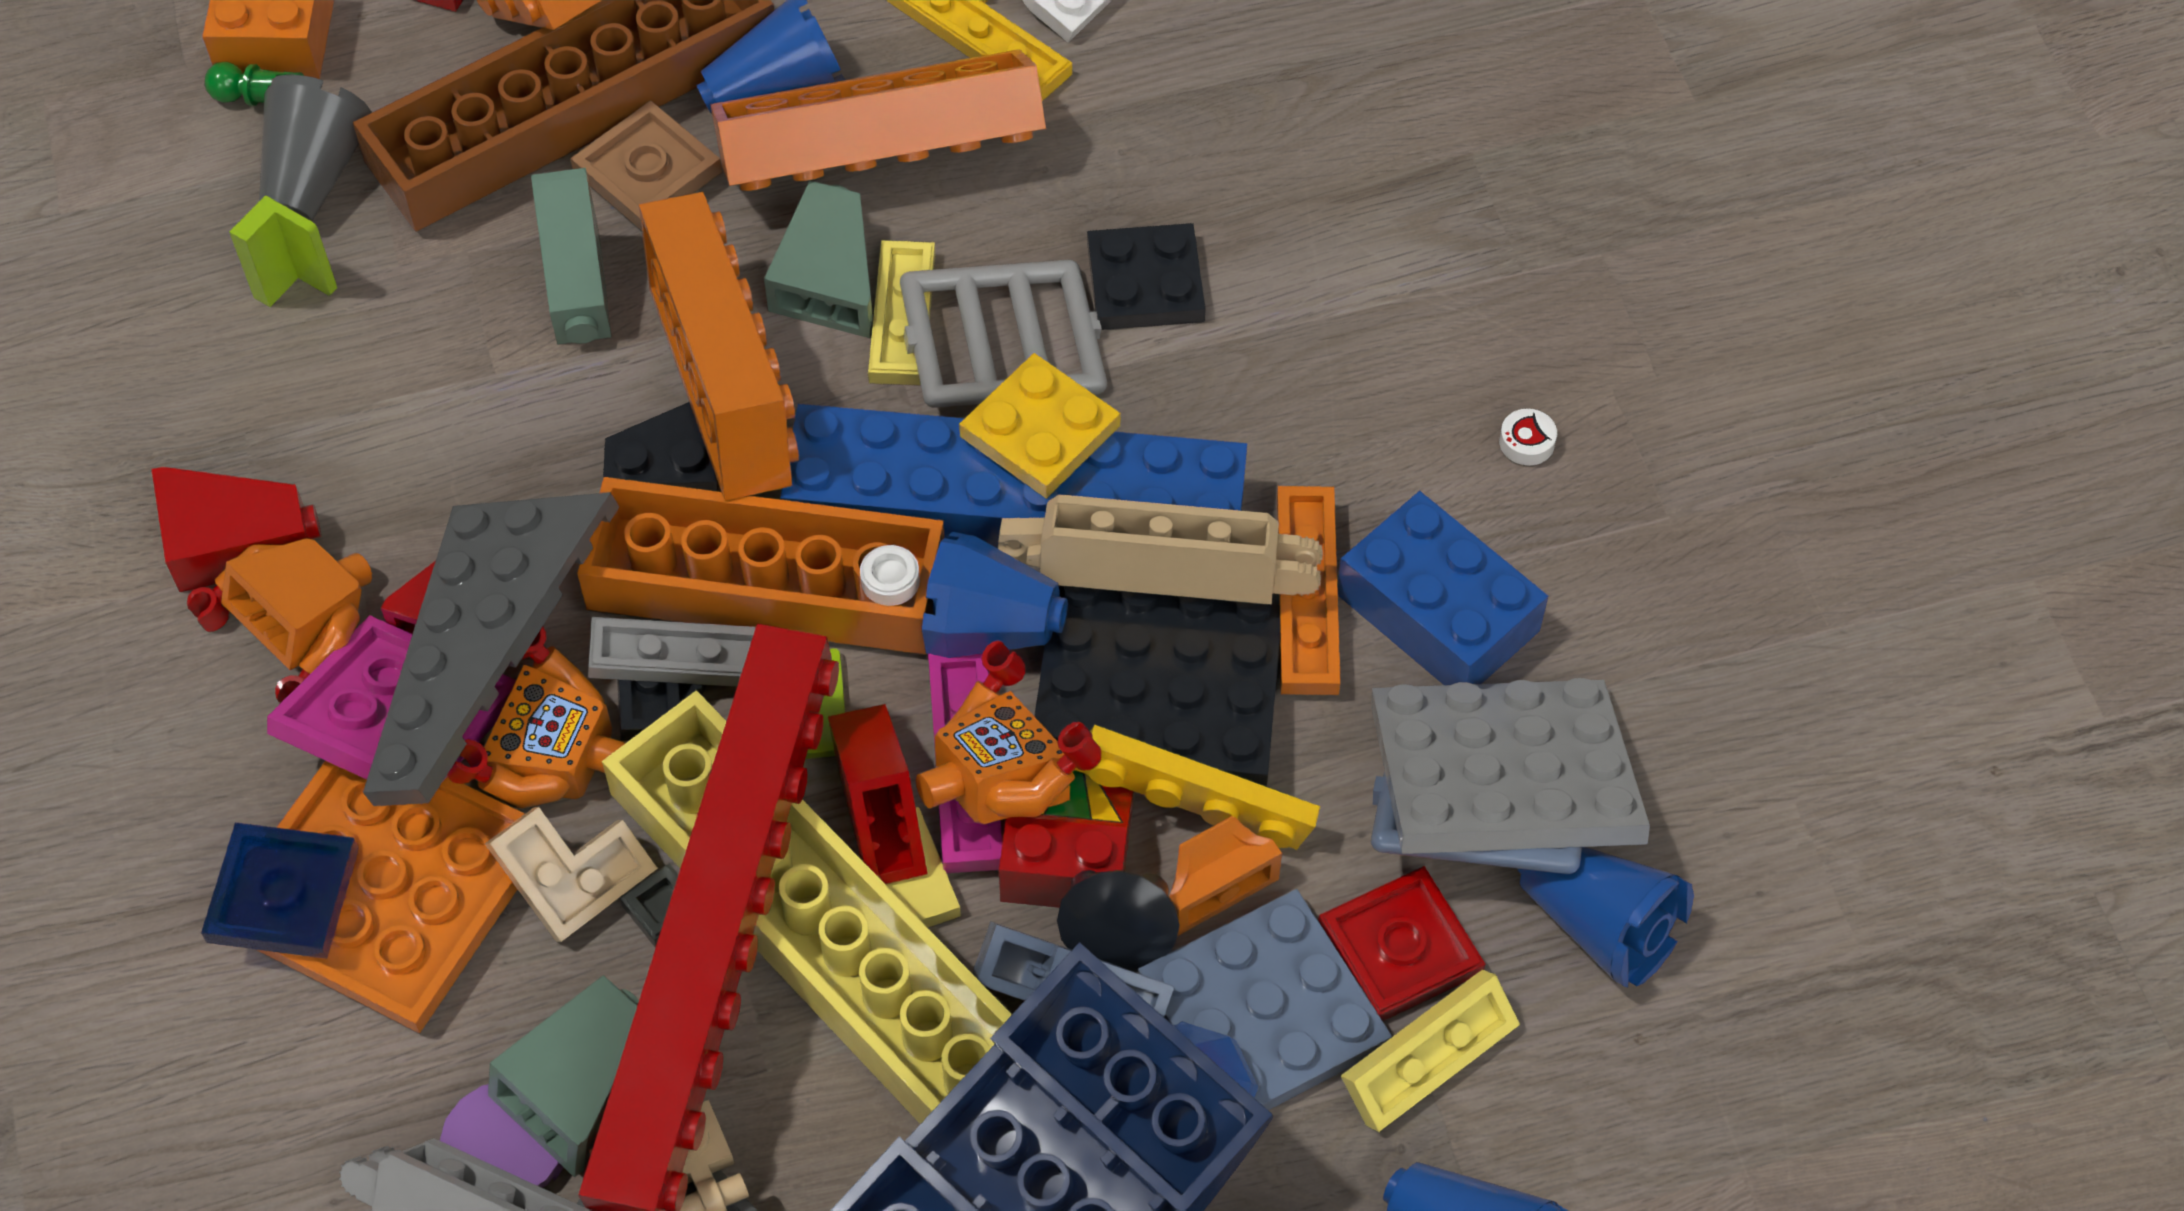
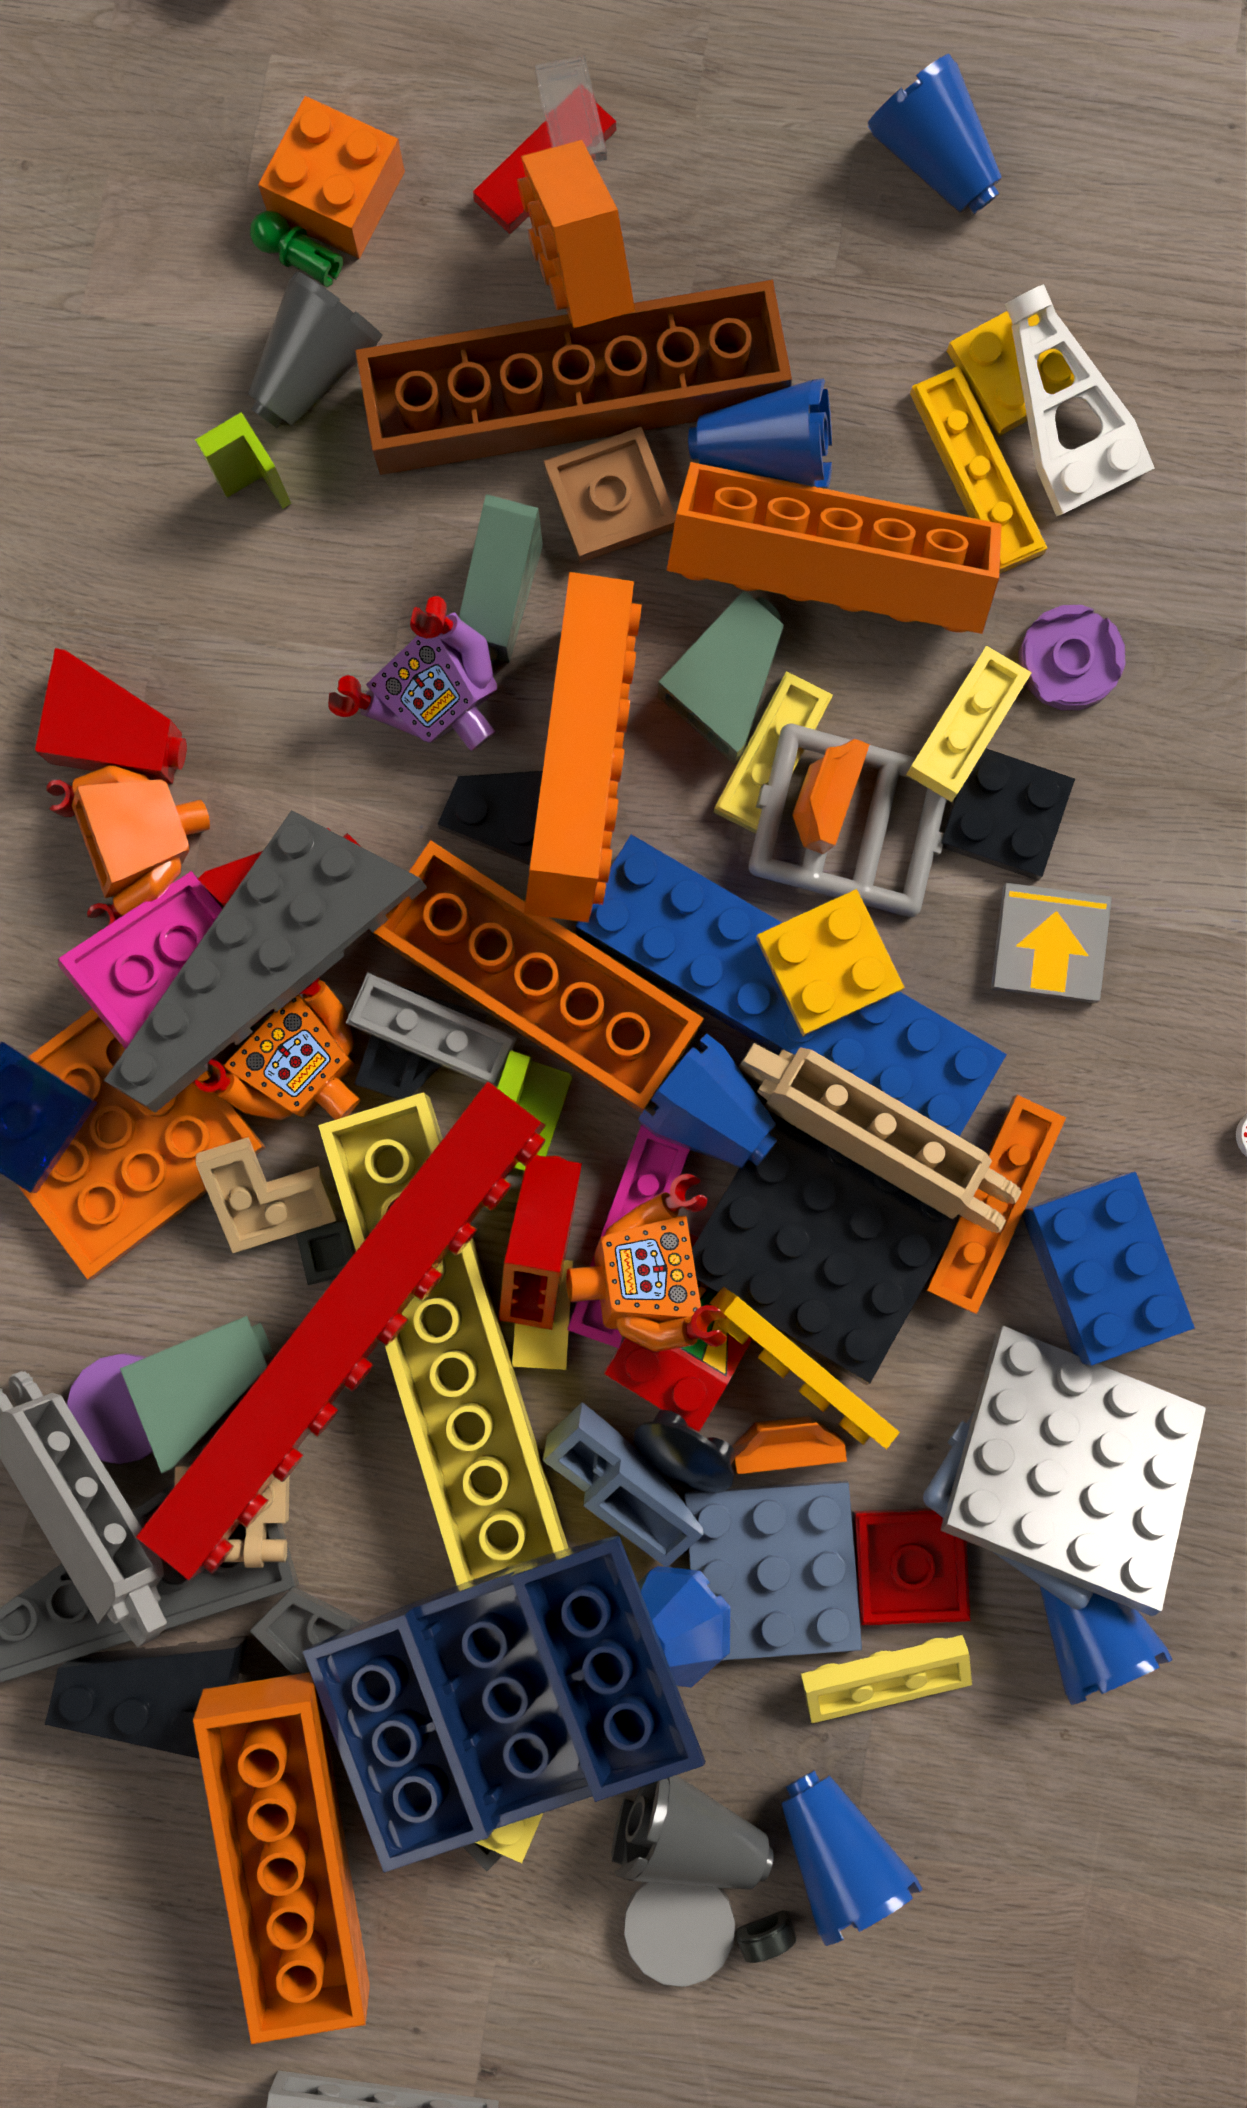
camera: 25 degrees right, 25 degrees up
white tile [860,545,920,606] -> none
none -> torso [328,596,497,751]
none -> orange slope [792,739,870,854]
none -> light yellow plate [906,646,1031,802]
none -> light grey tile [991,883,1112,1004]
none -> medium lavender tile [1018,605,1125,710]

